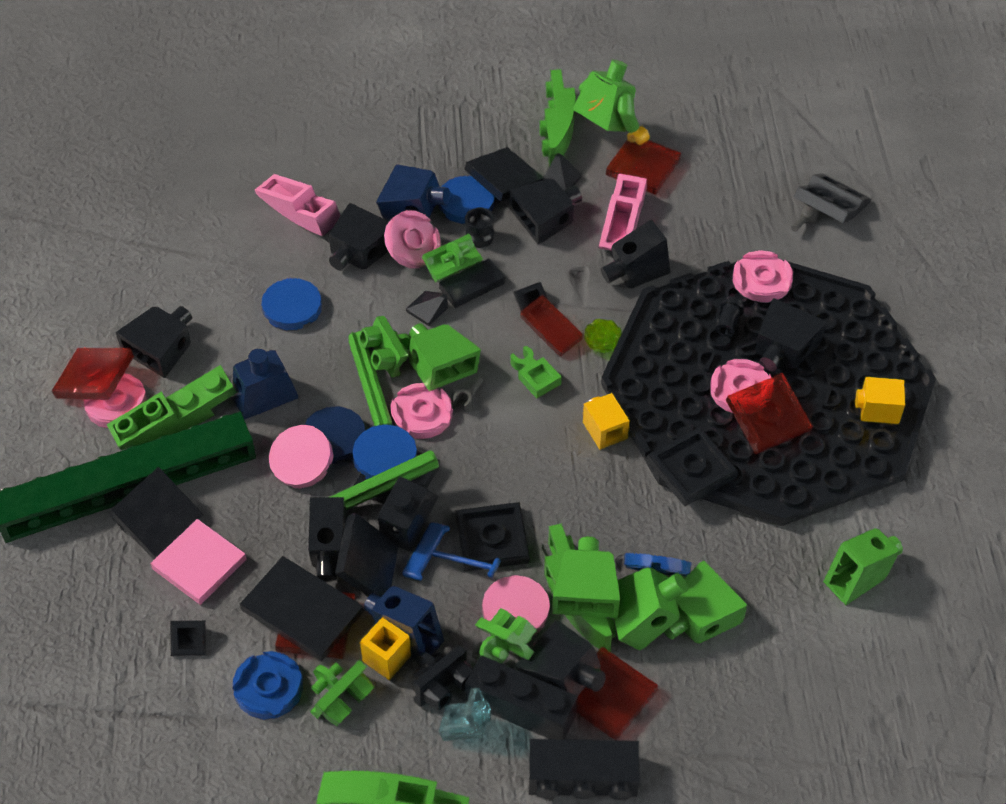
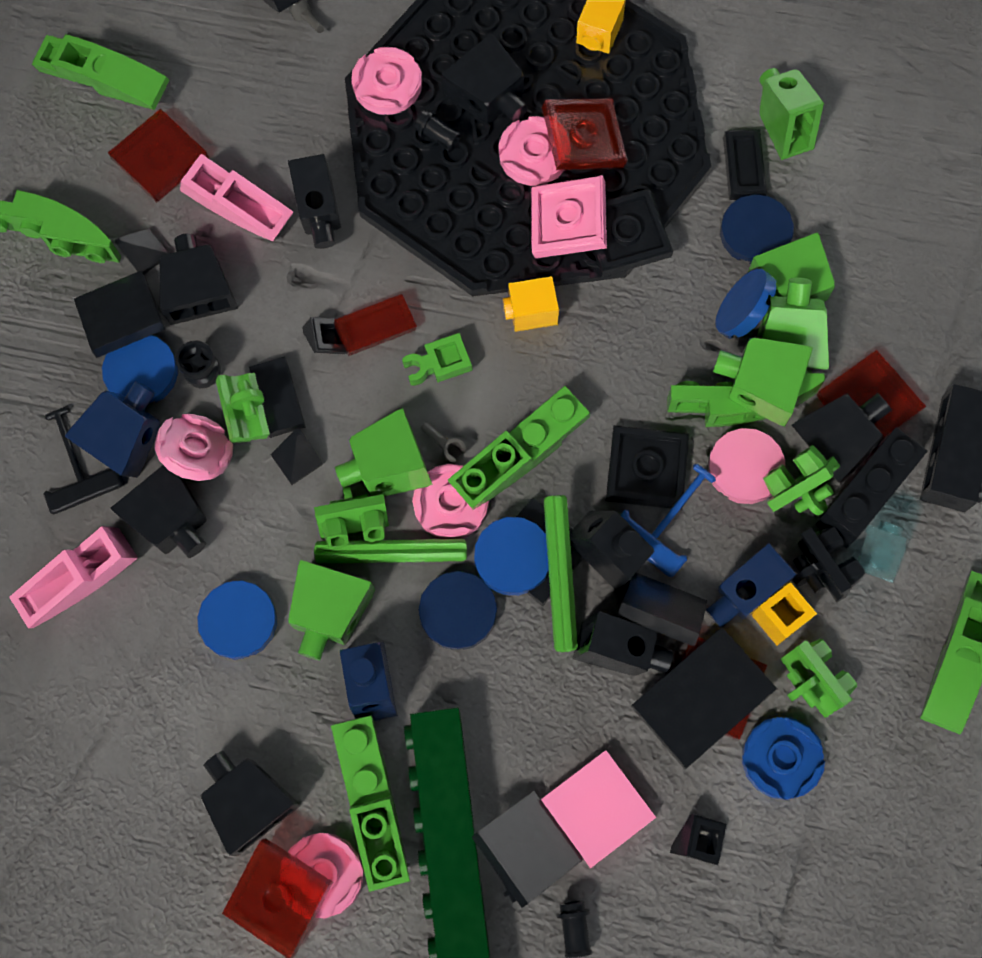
camera: 70 degrees left, 20 degrees up
bright pink tile [269,425,333,489] -> none
bright green torso [573,60,650,145] -> none
clear neon green plate [584,319,622,353] -> none
none -> bright green slope [32,34,170,110]
none -> black piece [44,406,124,515]
none -> bright green torso [288,560,375,661]
none -> bright green slope [448,386,590,510]
none -> bright pink tile [532,176,607,258]
none -> black pin [556,900,592,958]
none -> dark blue tile [720,194,794,264]
none -> black tile [723,129,767,200]

